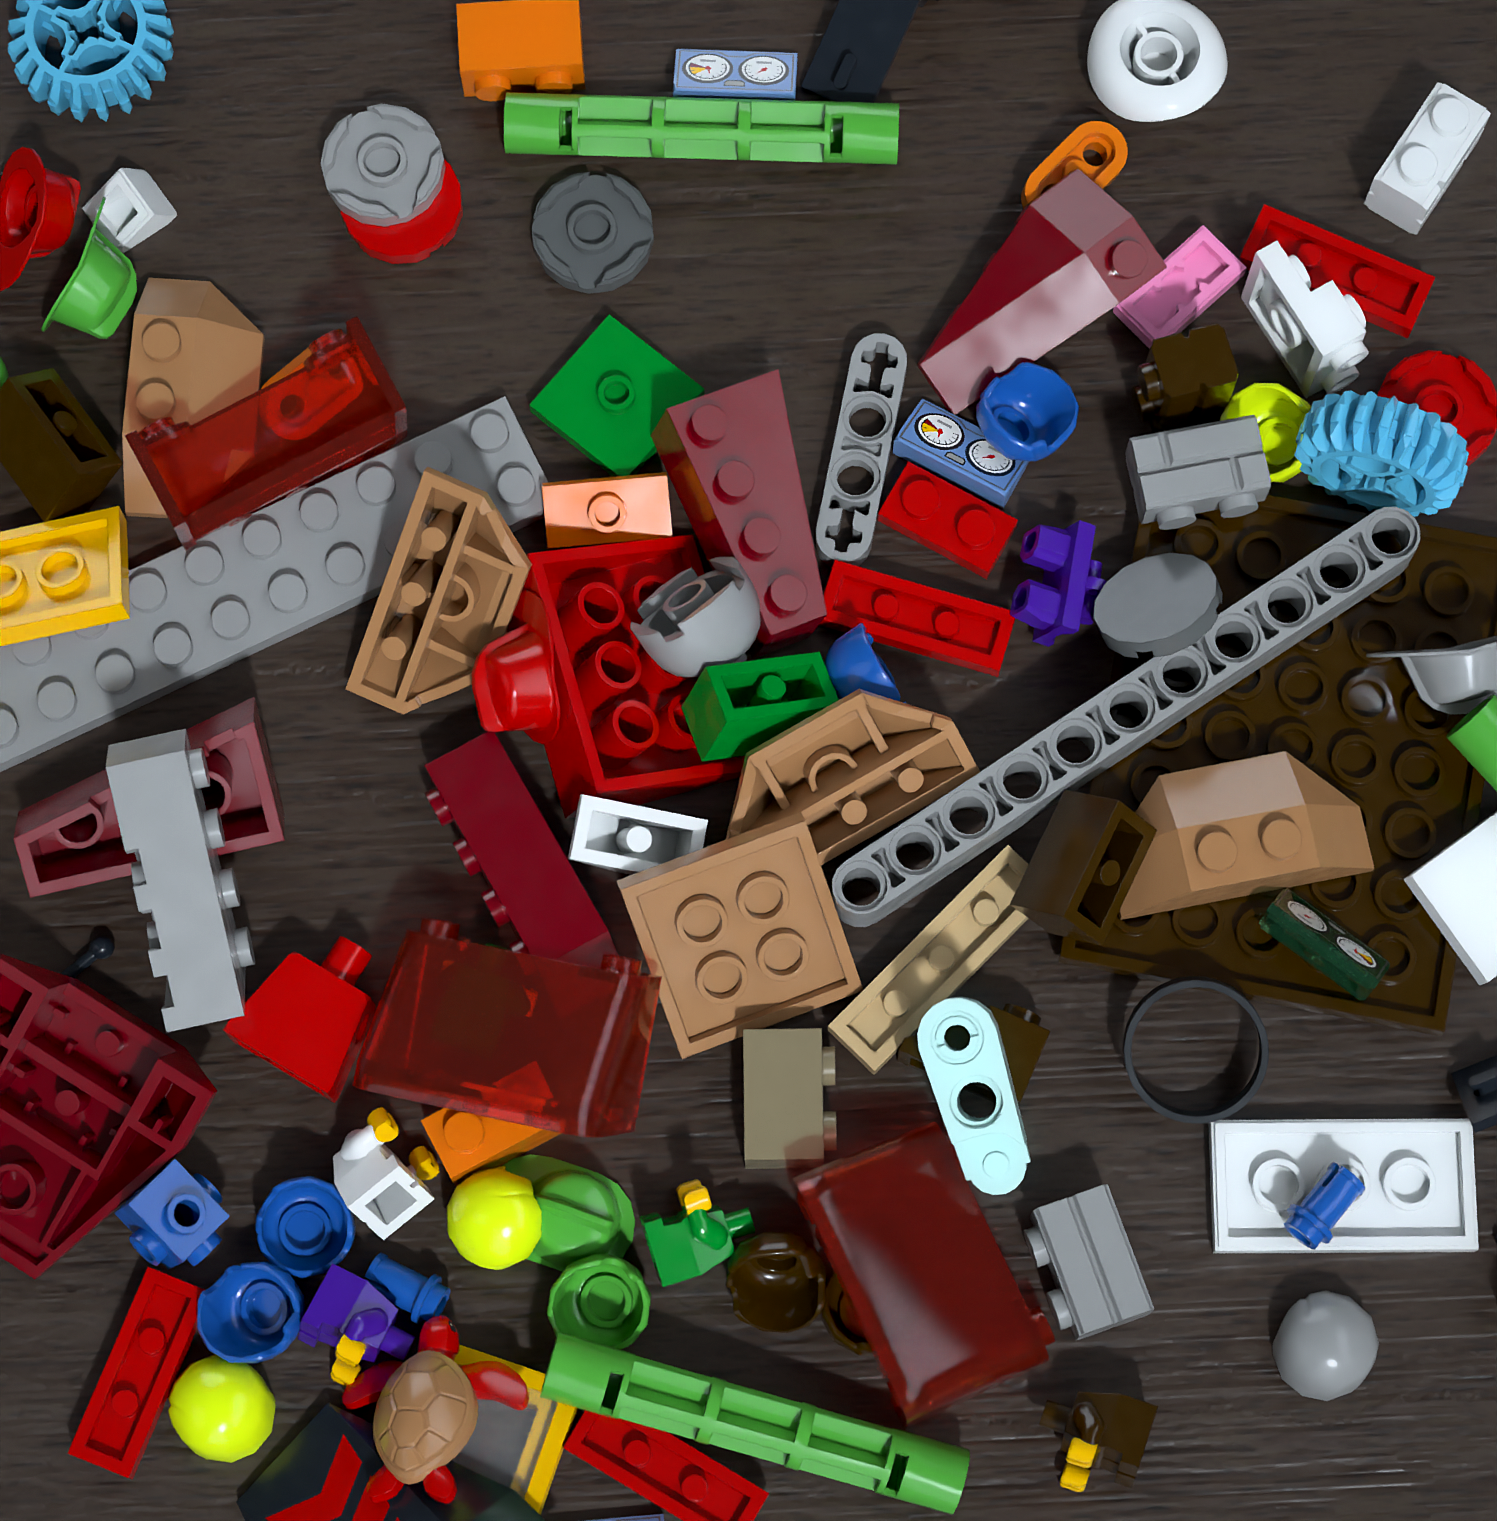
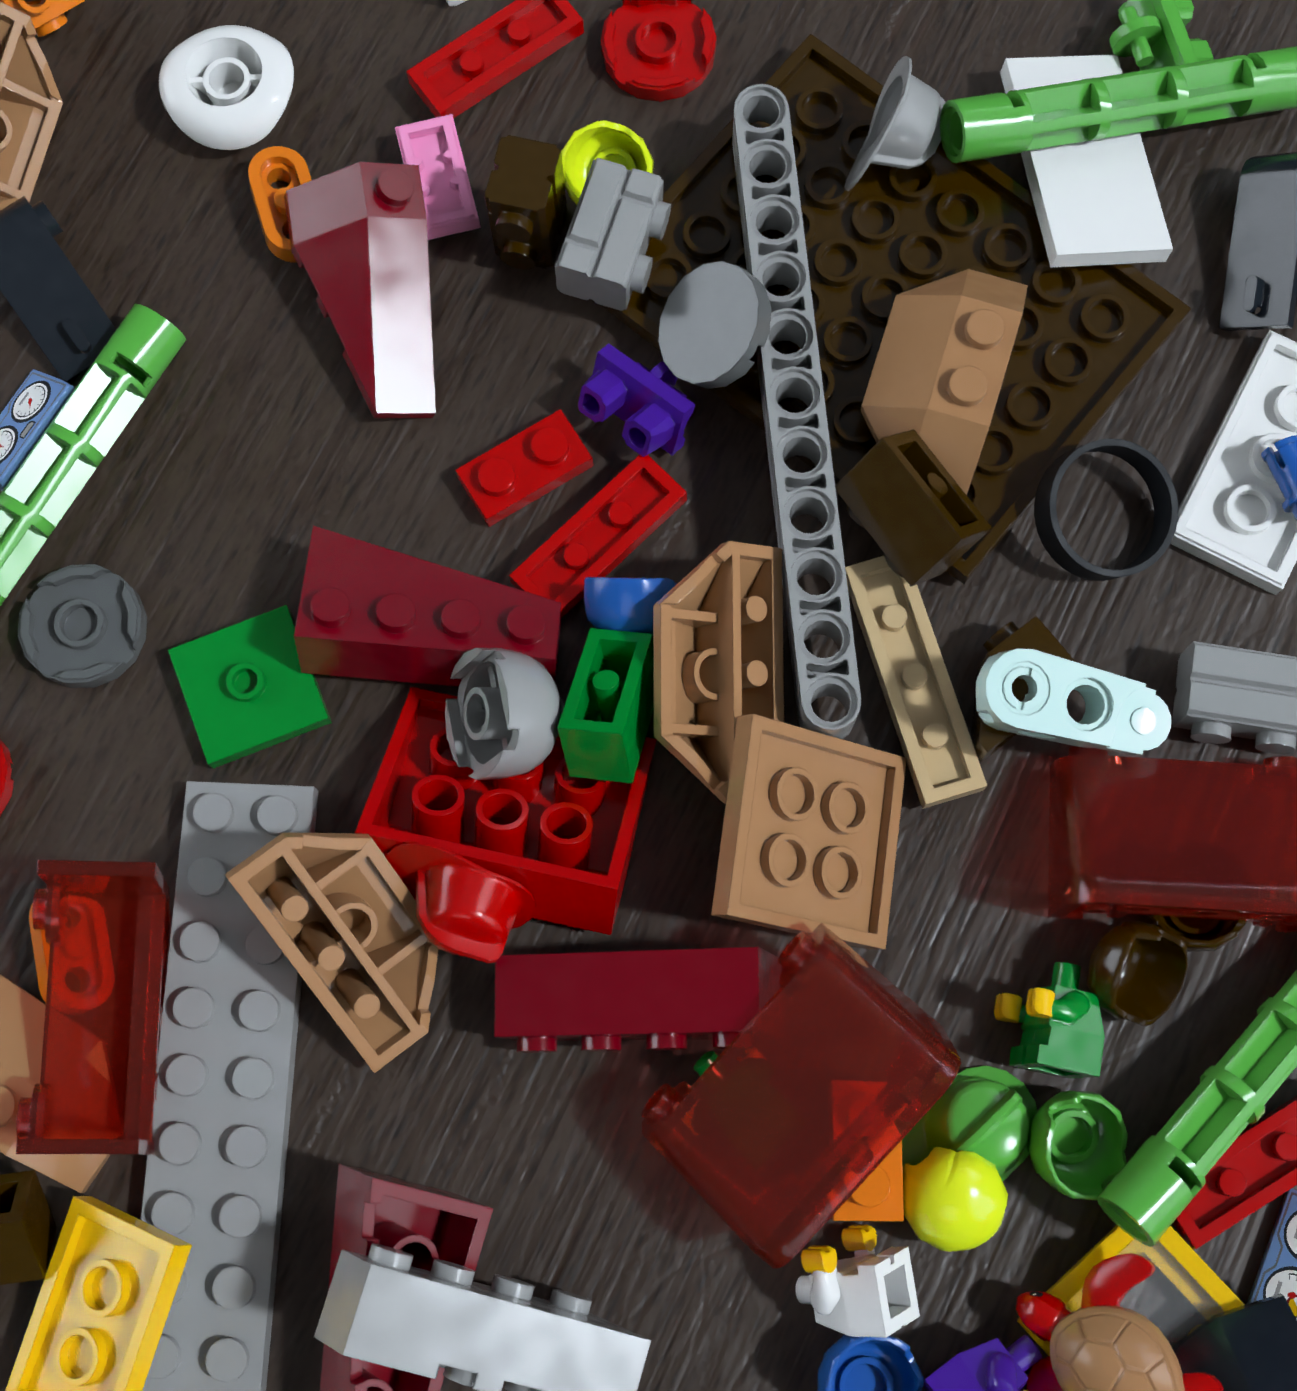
camera: 60 degrees left, 0 degrees up
red torso [223,936,376,1103] -> none
blue pin [365,1252,451,1324] -> none
plate [542,472,673,548] -> none
white slope [568,794,708,875] -> none
dark tan brick [743,1028,836,1169] -> none
light grey beam [816,333,907,568] -> none
slope [893,399,1030,509] -> none
blue hair [976,362,1079,462] -> none
white plate [1241,241,1369,398] -> none
clear green slope [1258,888,1390,1001] -> none
medium azure gear [1294,390,1469,517] -> none

